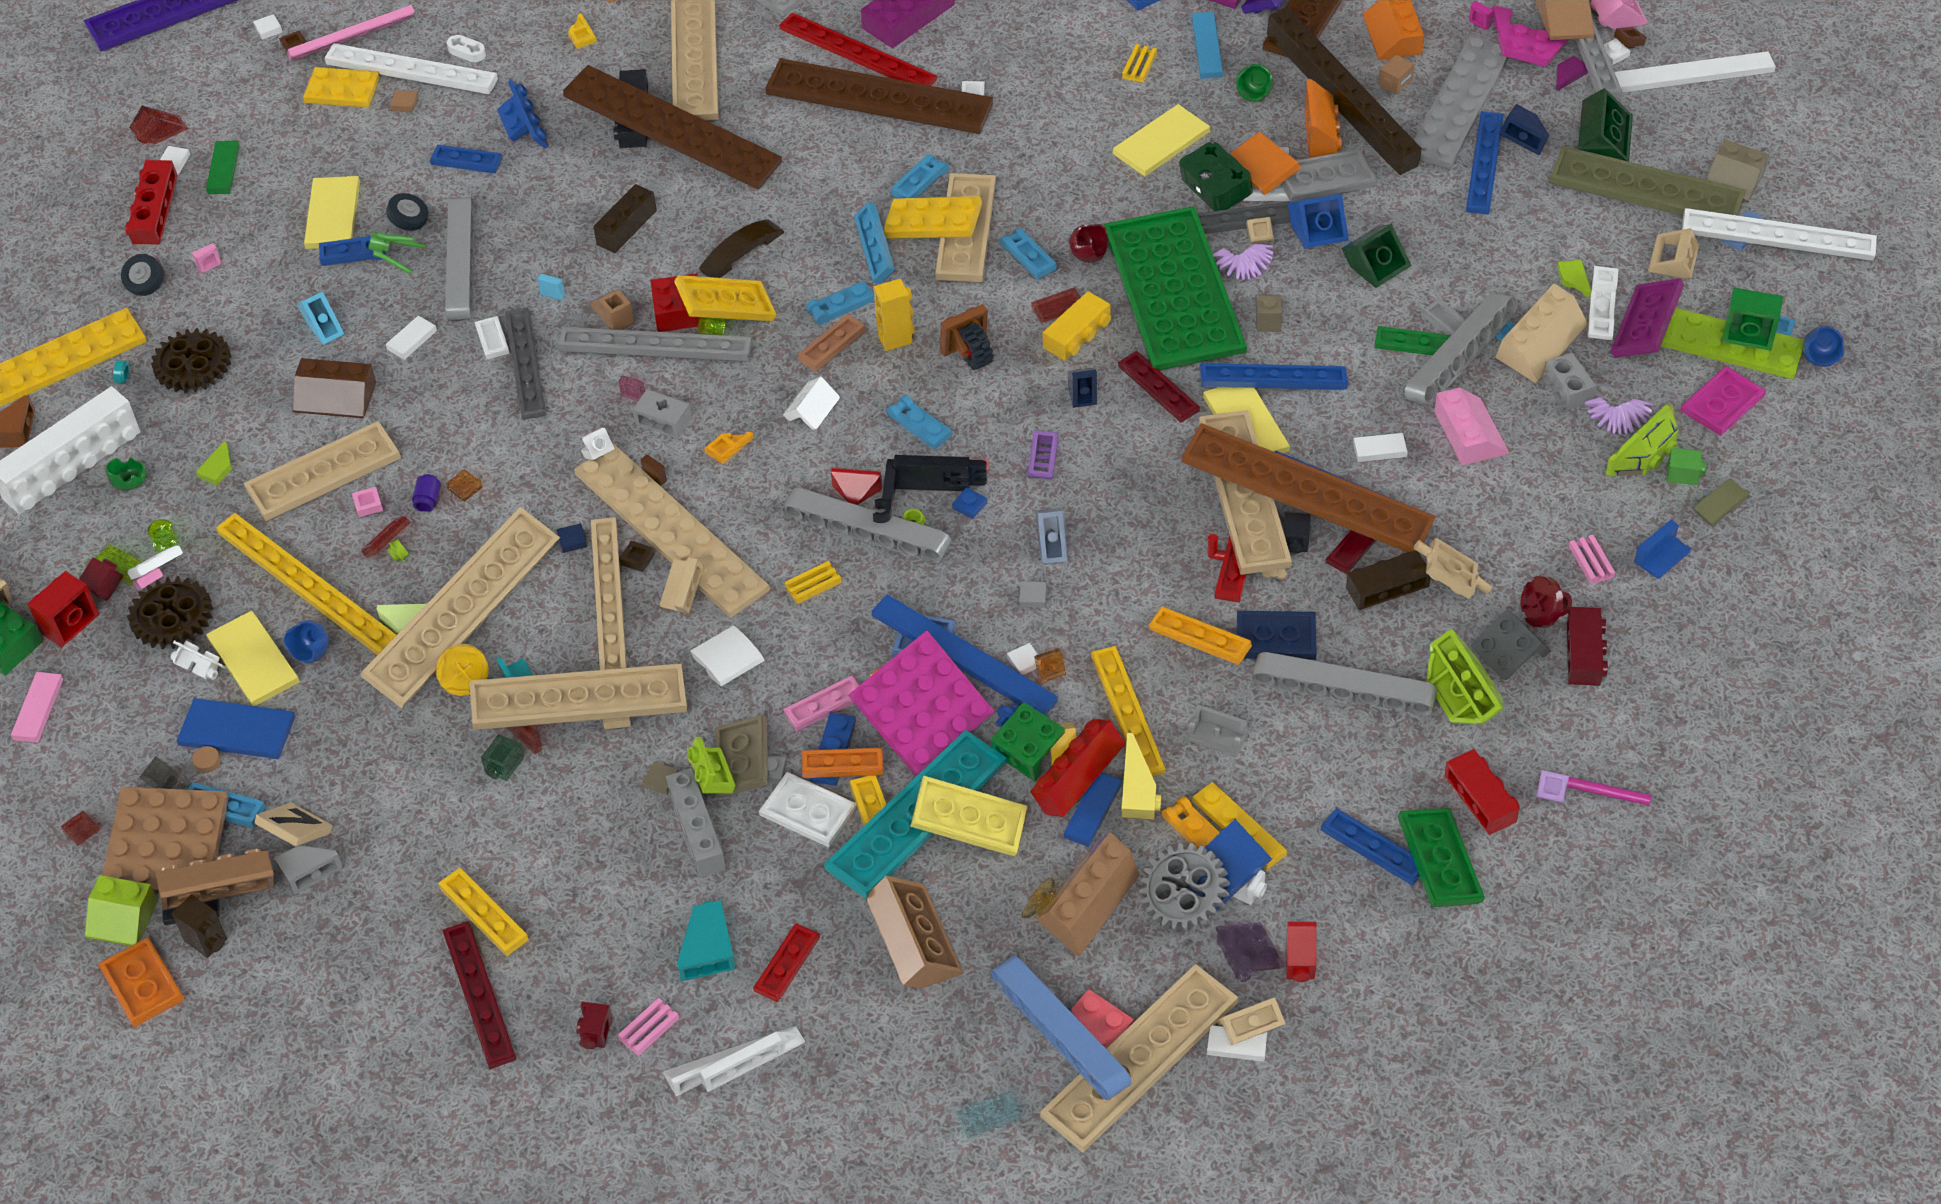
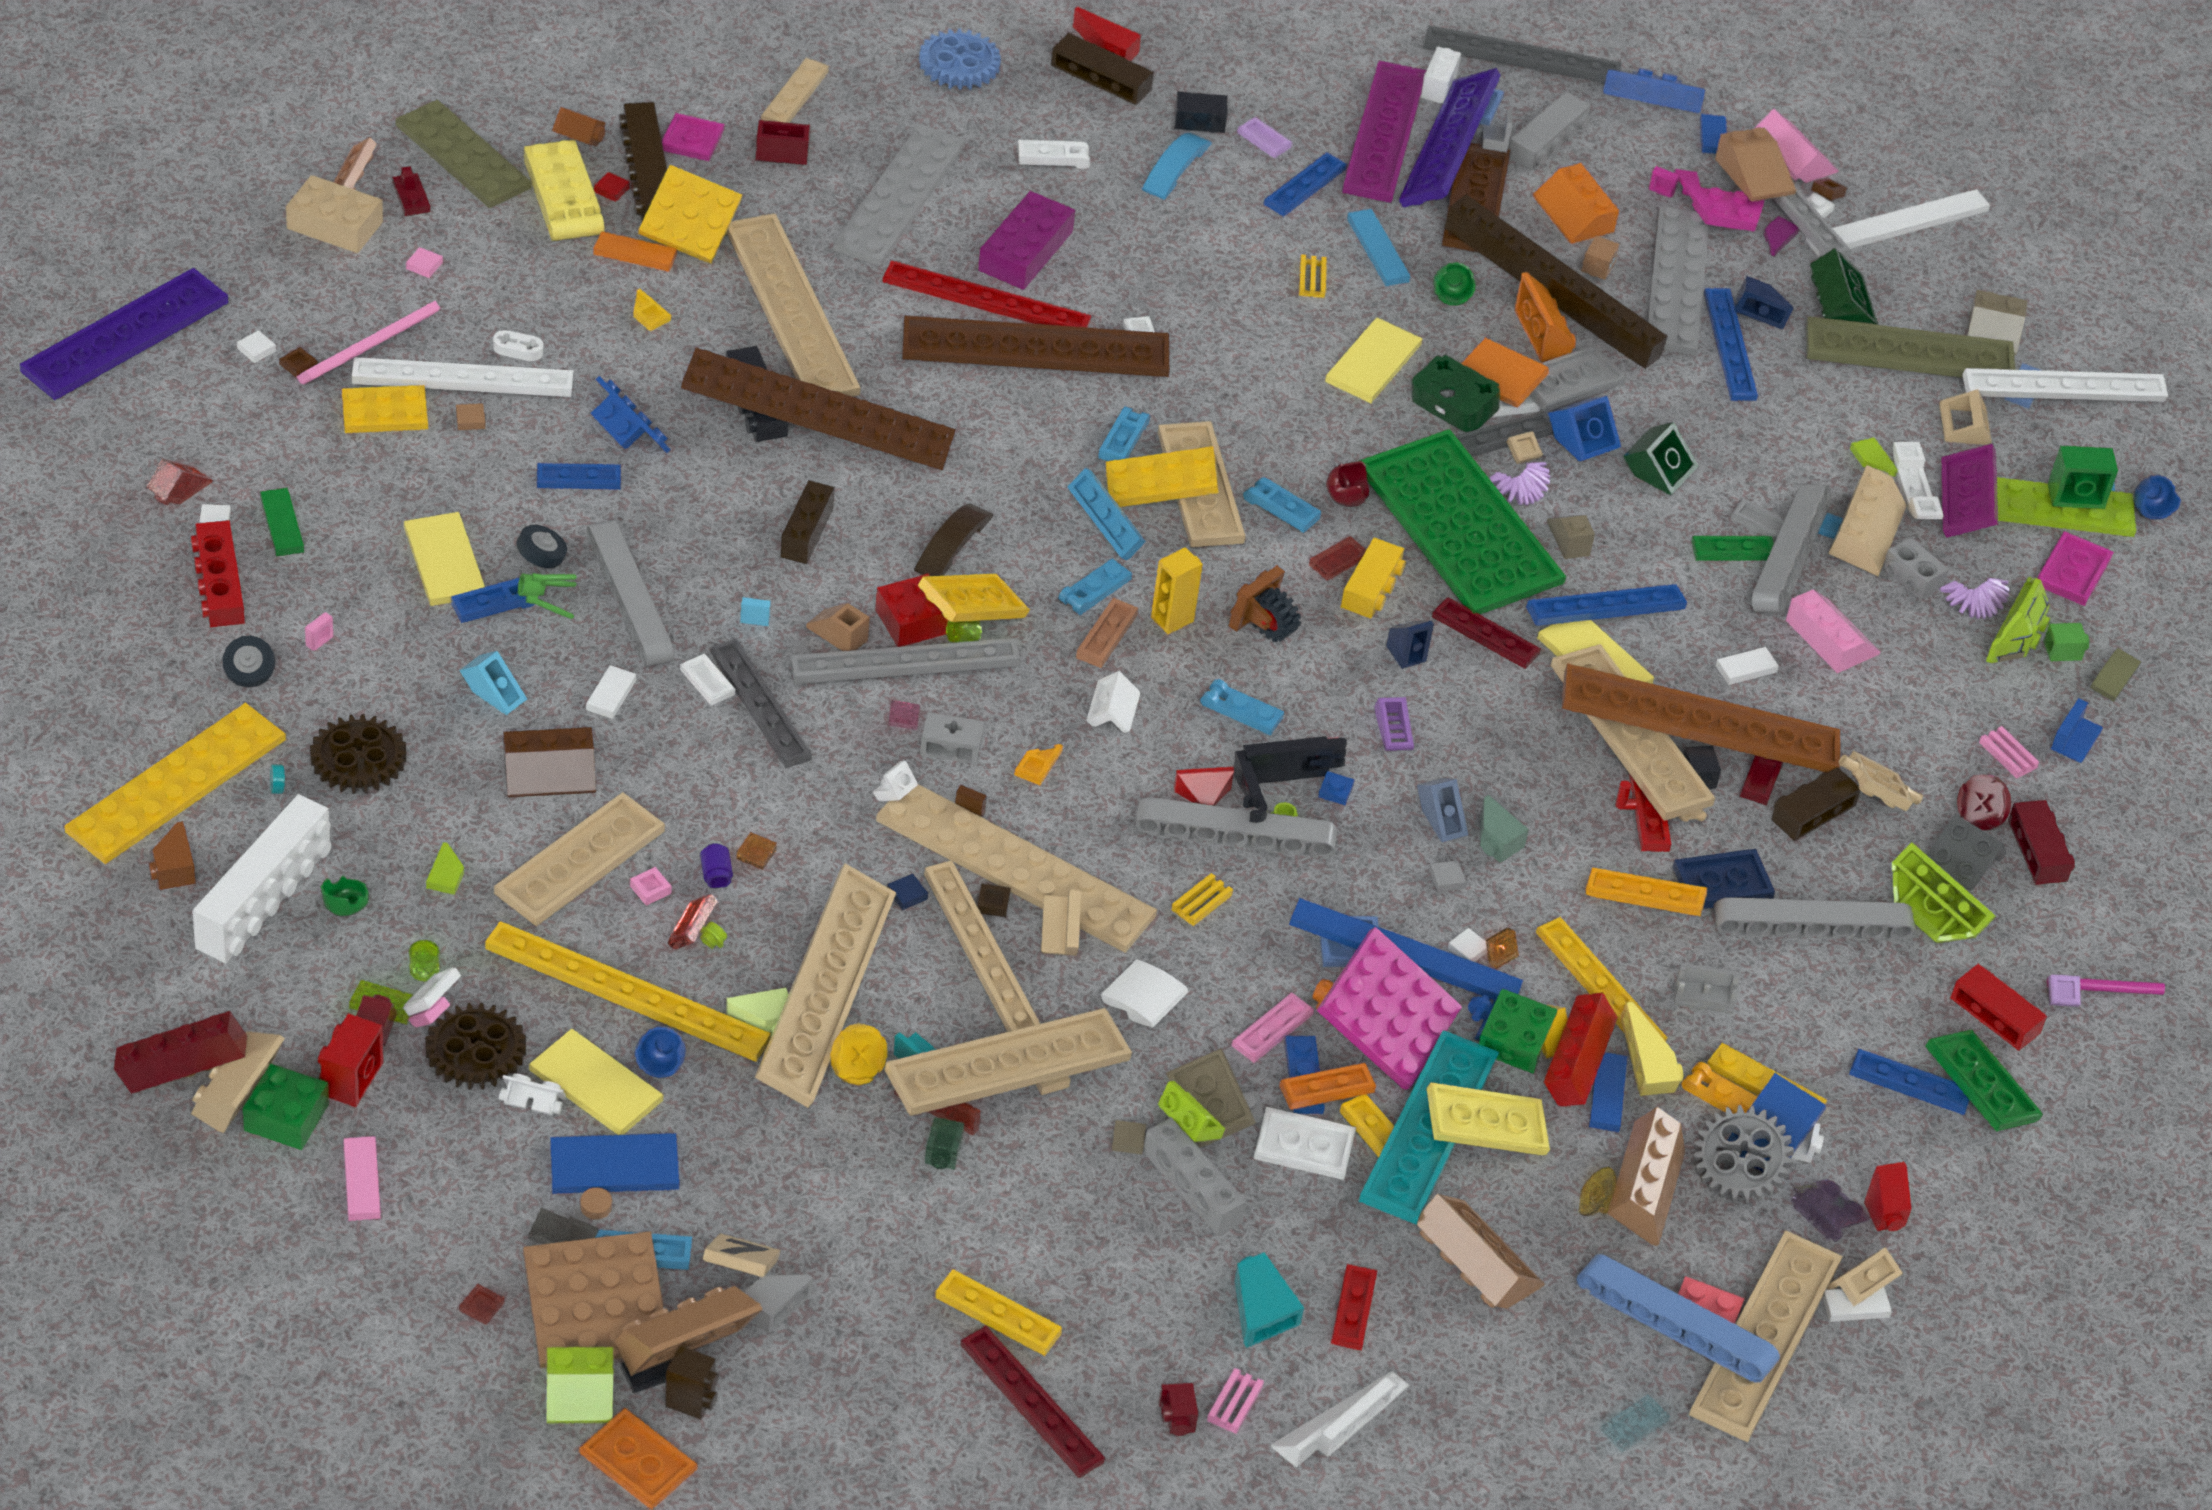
camera: 25 degrees left, 5 degrees down
none -> sand green slope [1480,795,1529,863]

